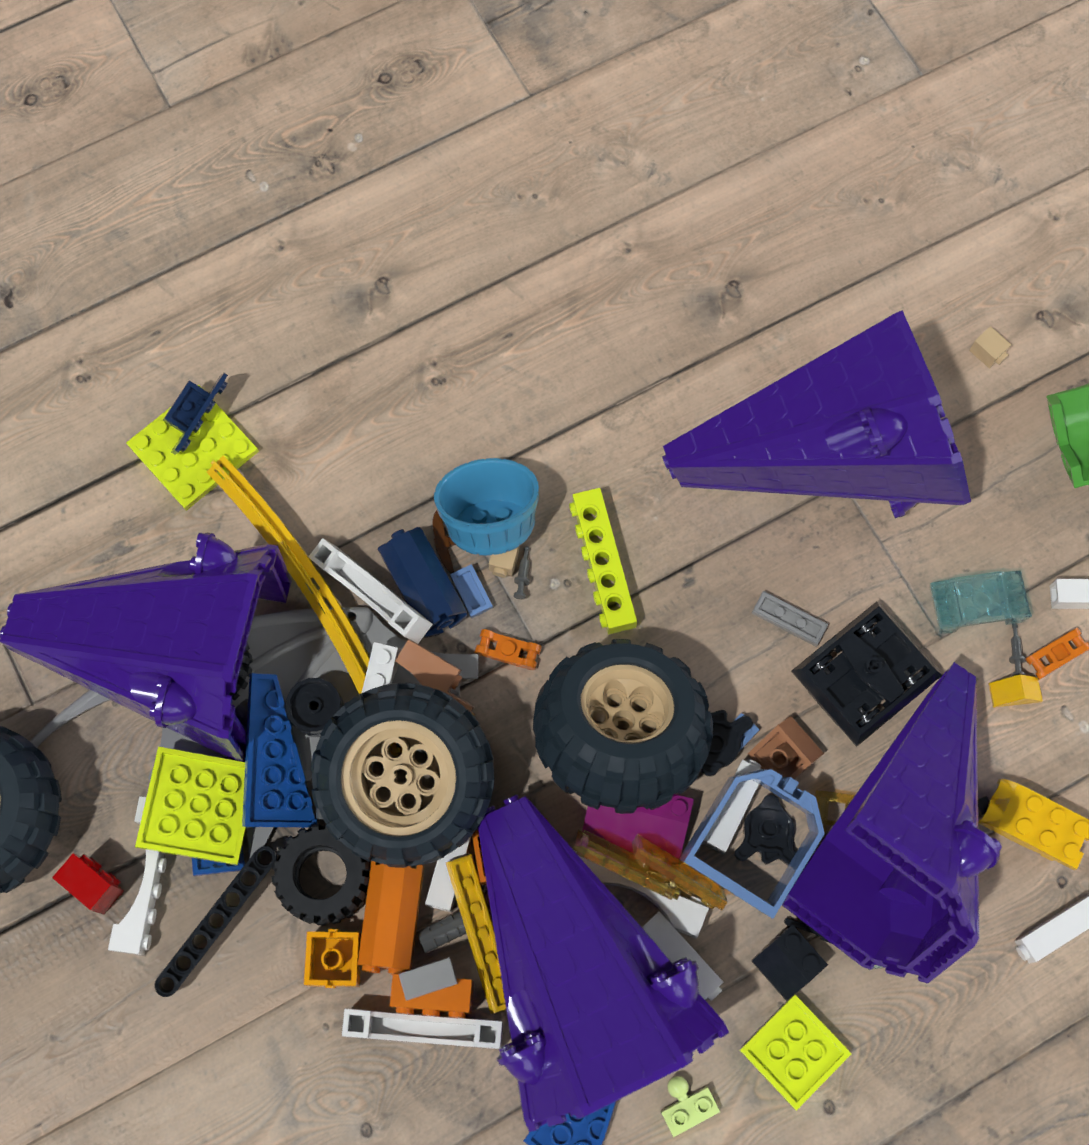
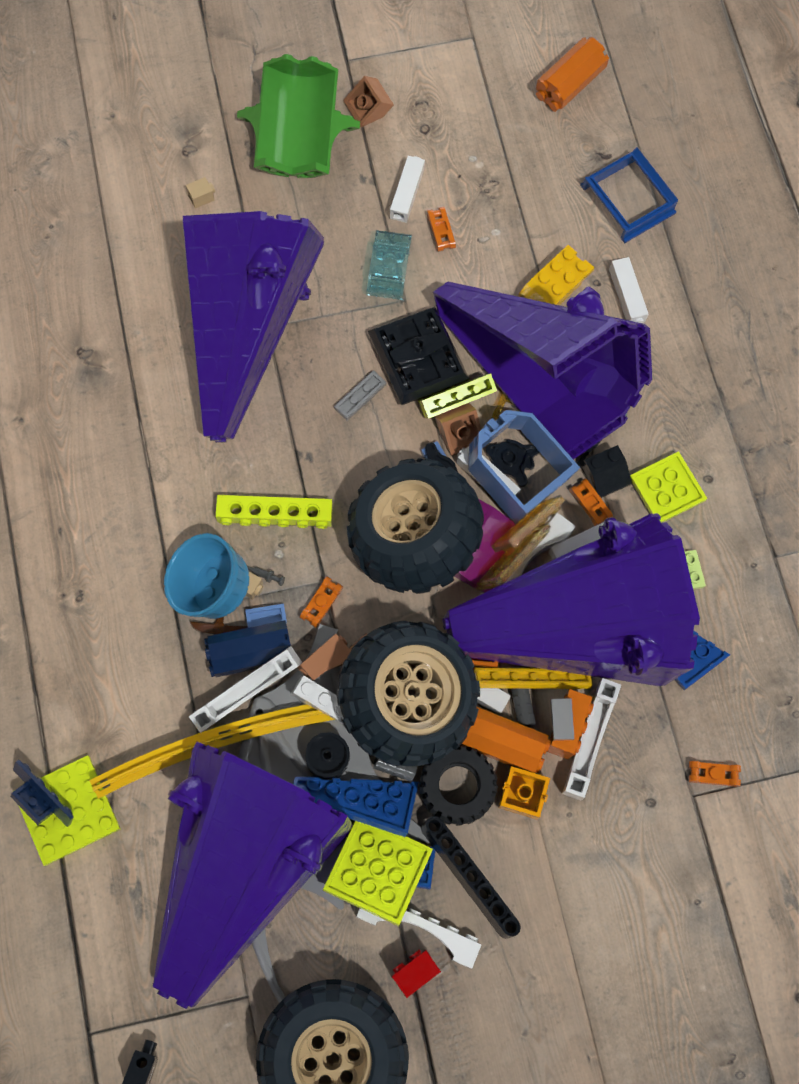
camera: 80 degrees left, 0 degrees up
yellow slope [988,674,1043,708] -> none
dark grey piece [1009,623,1026,676] -> none
none -> neon yellow brick [418,373,497,418]
none -> orange plate [569,479,613,526]

